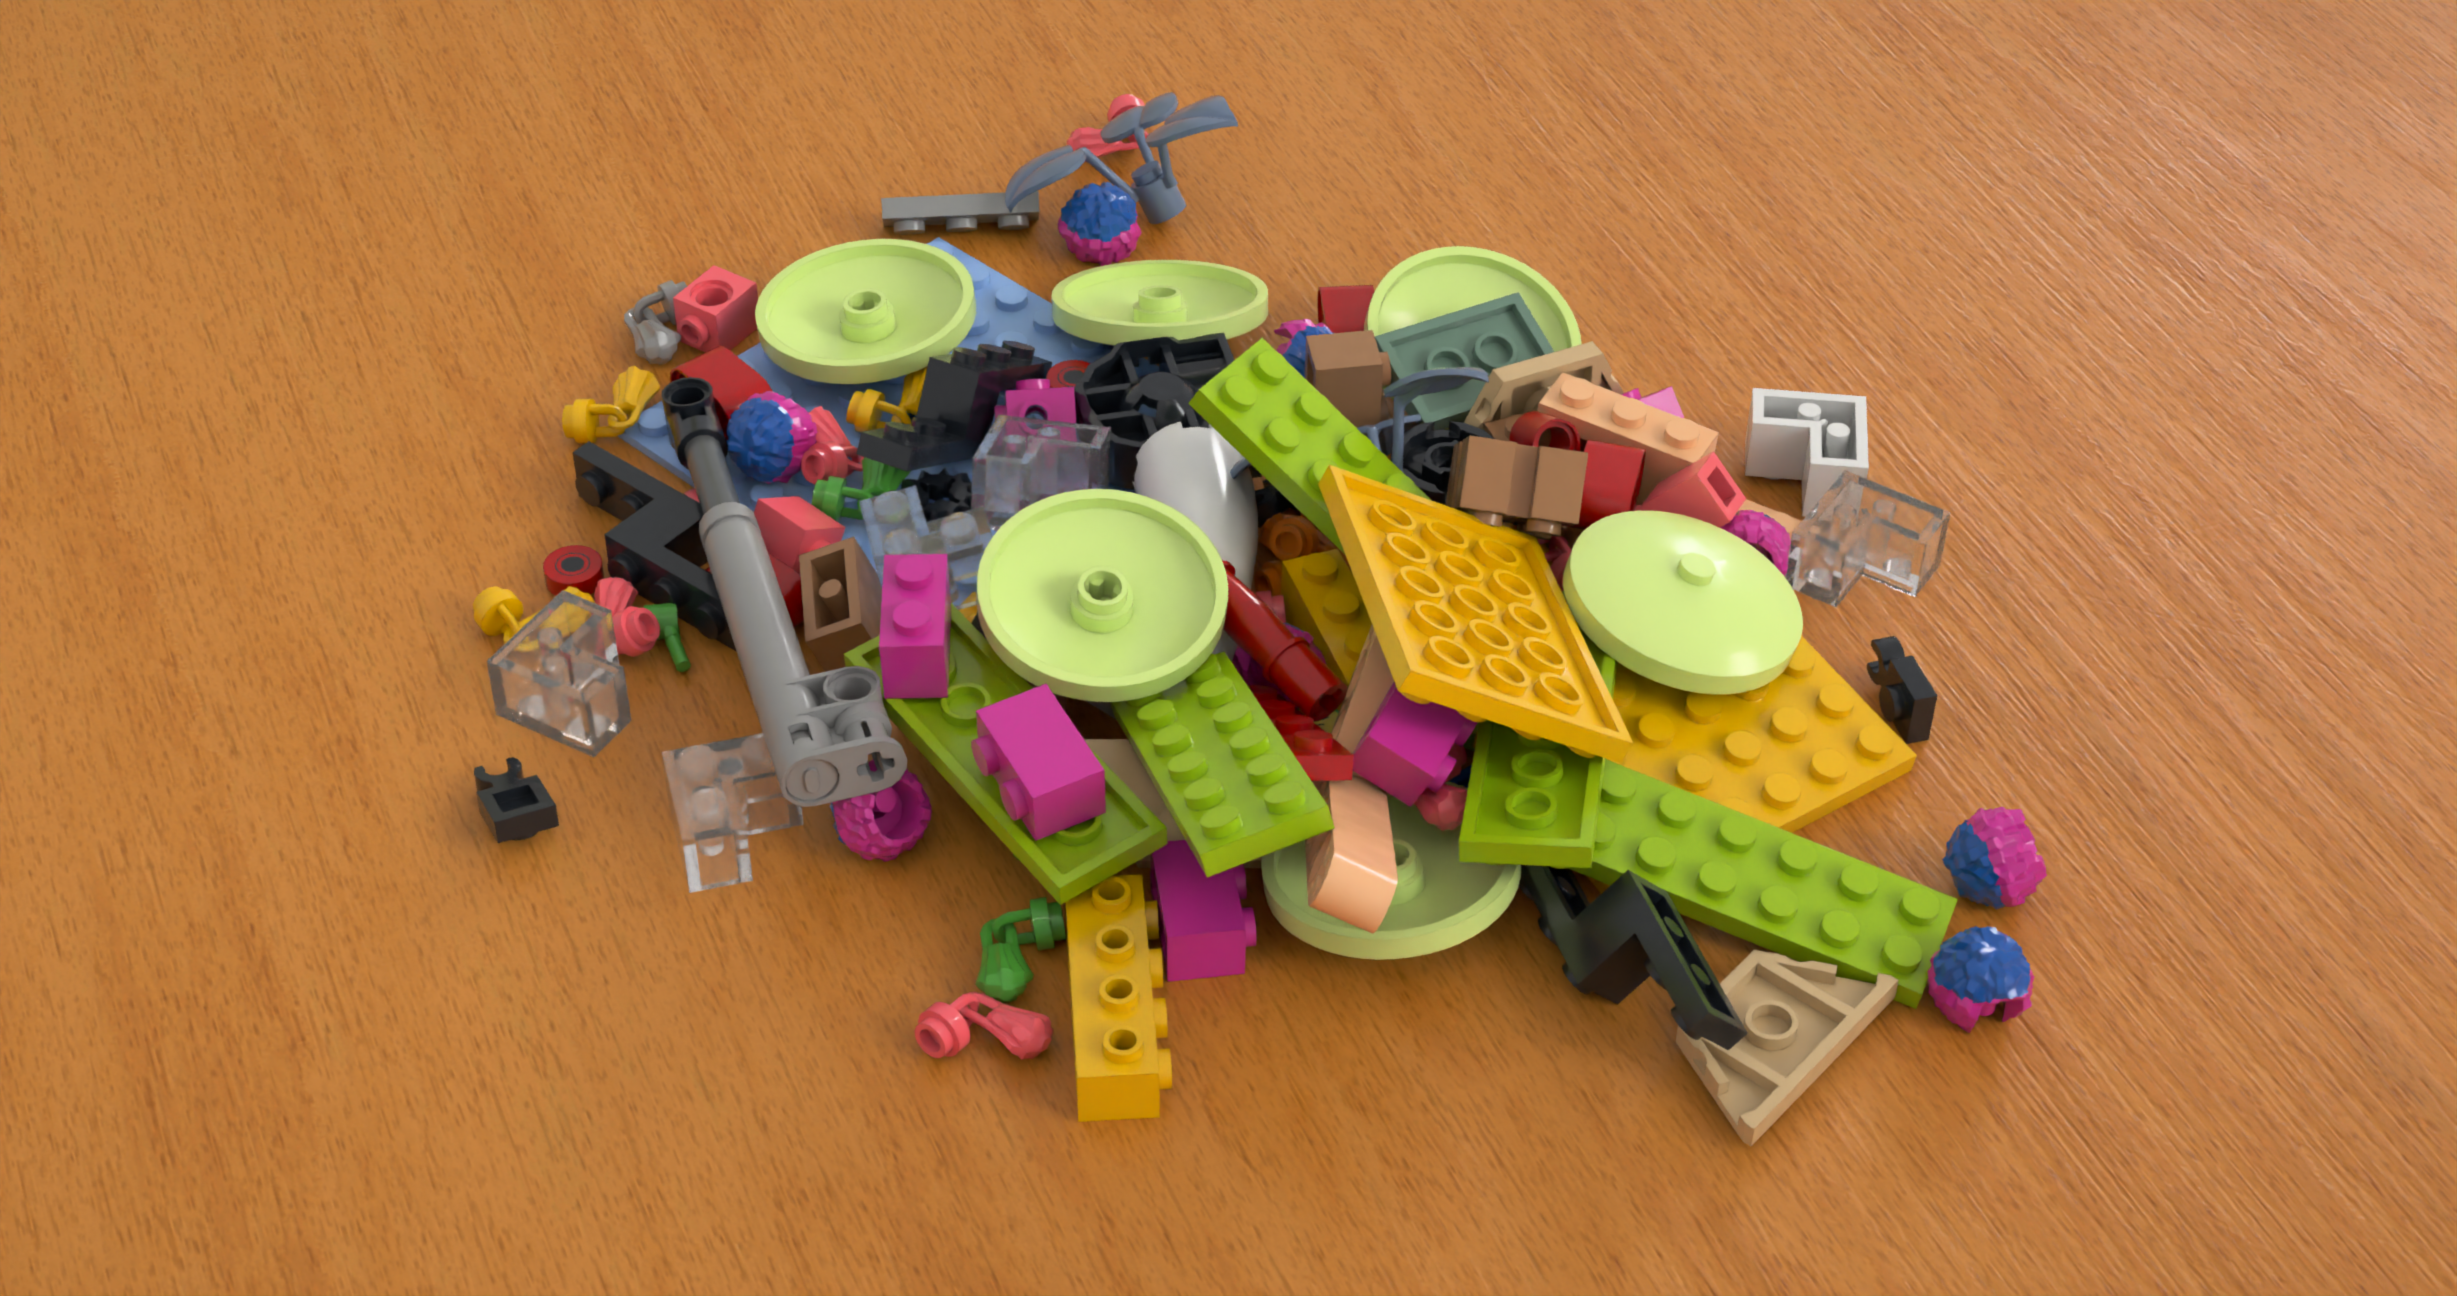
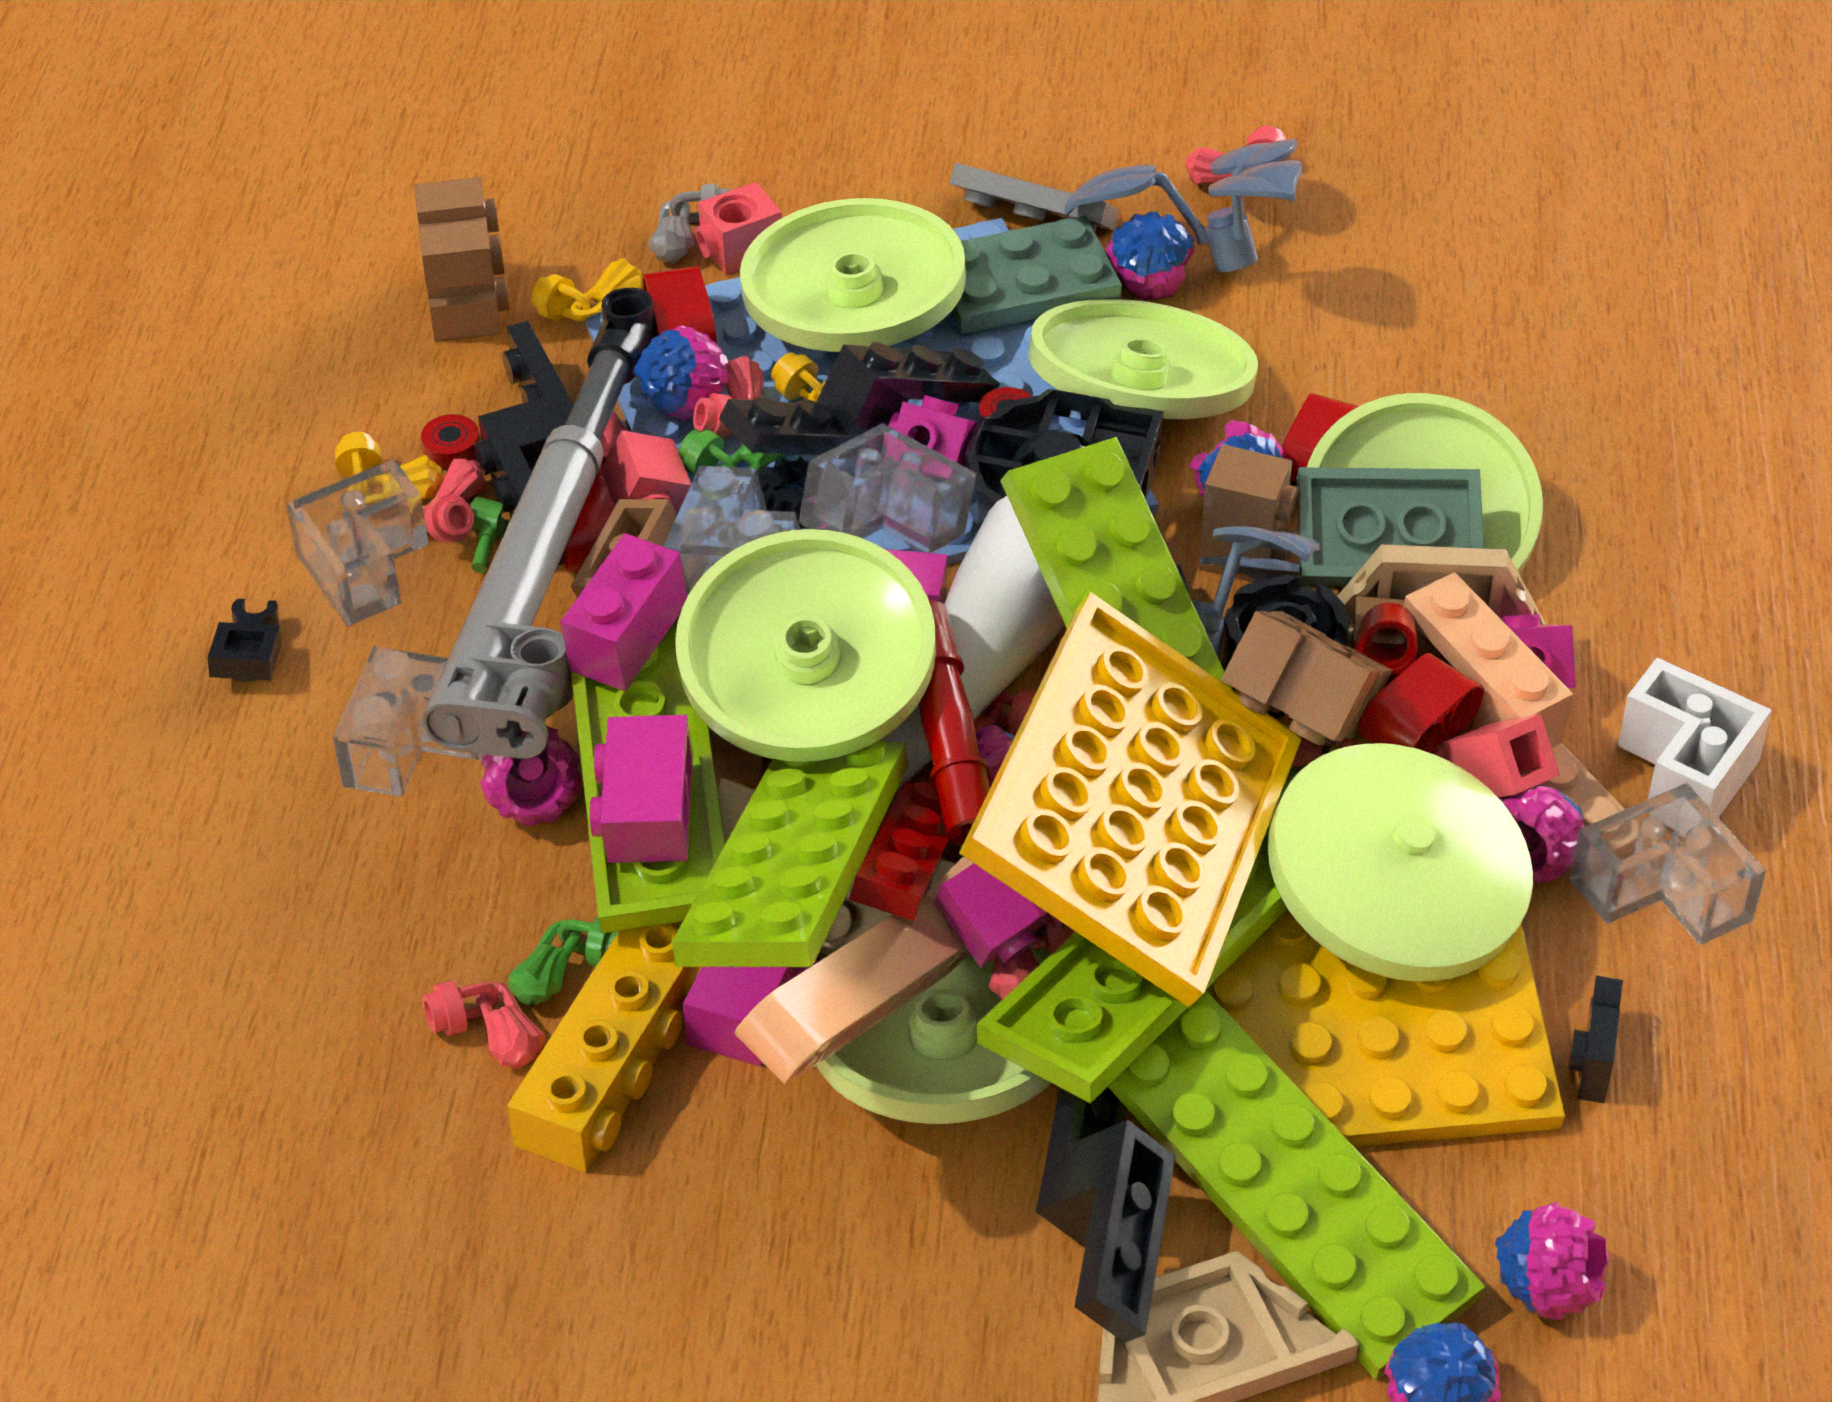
camera: 30 degrees right, 5 degrees up
none -> medium nougat brick [414,177,509,341]
none -> sand green plate [951,216,1122,335]

